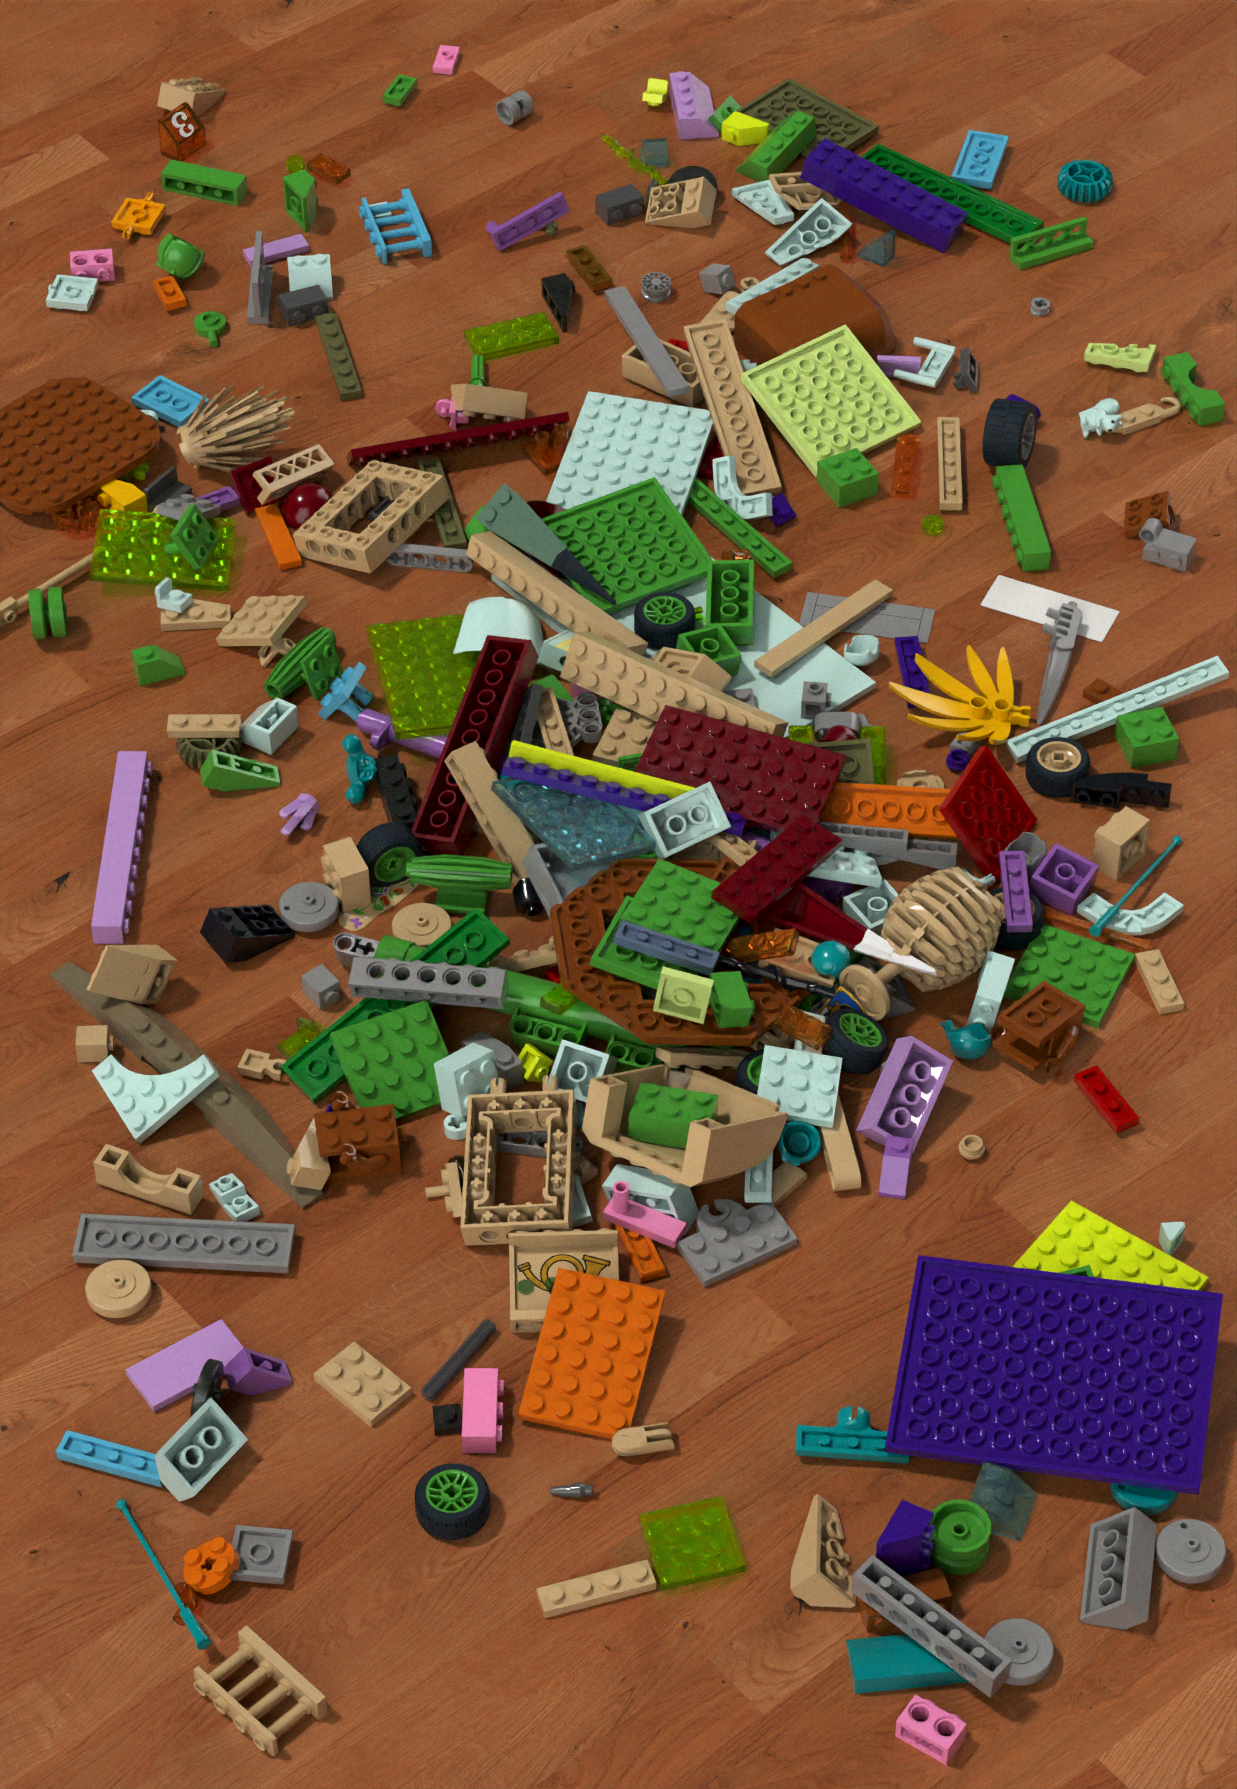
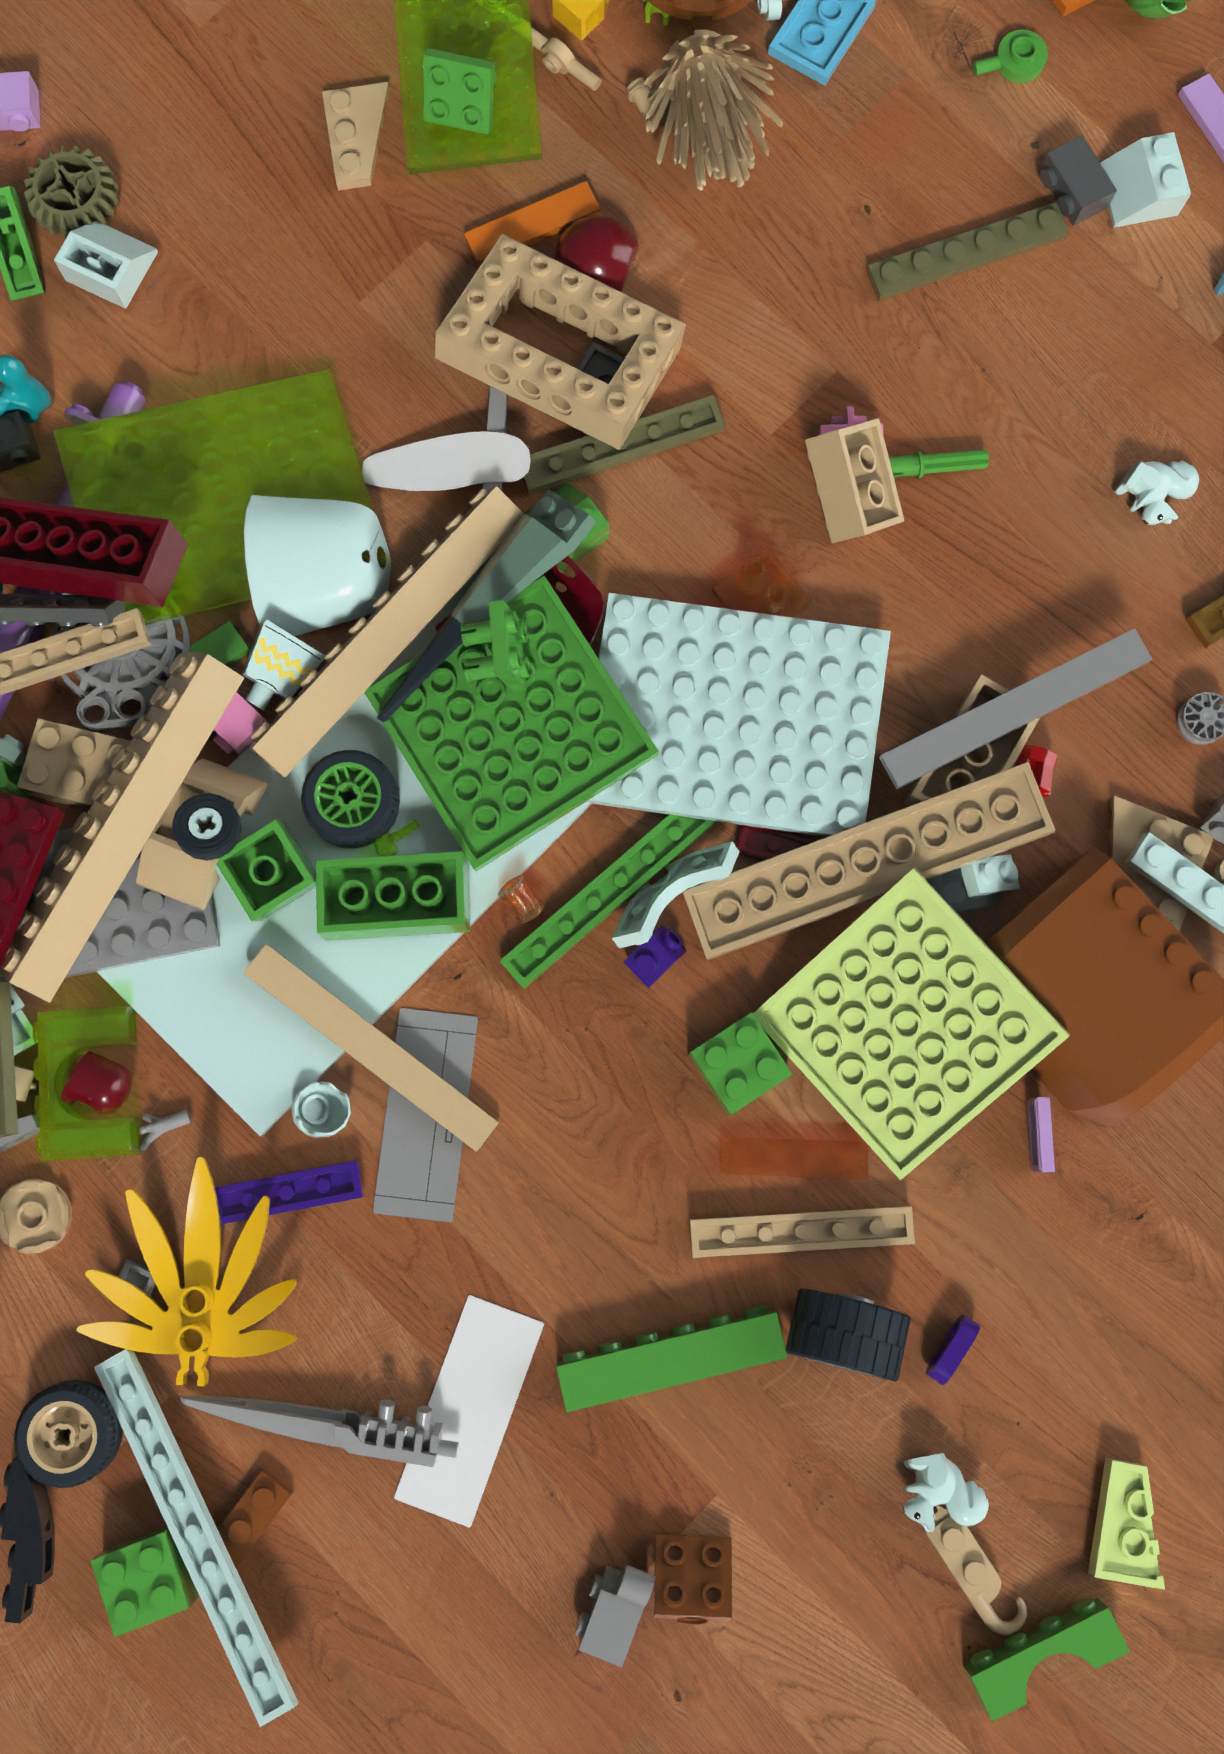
camera: 80 degrees right, 35 degrees up
bright green slope [131,645,185,686] -> none
dark grey panel [144,466,192,512] -> none
light aqua bracket [155,577,193,613] -> none
light grey plate [157,494,221,520] -> none
tan plate [167,714,241,738] -> none
medium lavender plate [196,486,240,512] -> none
tan plate [216,595,308,646] -> none
dark red plate [228,456,286,514] -> none
light grey fence [247,231,273,324] -> none
tan fence [252,444,335,505] -> none
tan bracket [258,637,296,667] -> none
bright green plate [263,627,343,700] -> none
medium azure plate [318,662,374,722] -> none
dark red plate [346,412,570,467] -> none
clear neon green plate [464,312,559,361] -> none
pearl dark grey slope [541,273,575,332] -> none
light grey brick [801,681,832,719] -> none
light grey beam [814,712,860,742] -> none
light aqua plate [893,337,957,388] -> none
clear neon green plate [921,515,944,535] -> none
dark purple plate [946,749,970,771] -> none
dark grey plate [953,347,978,392] -> none
none -> black bush [172,793,242,861]
none -> white sticker [362,431,531,491]
none -> bright green plate [461,600,531,692]
none -> tan pin [627,77,665,124]
none -> light aqua animal [1114,460,1199,525]

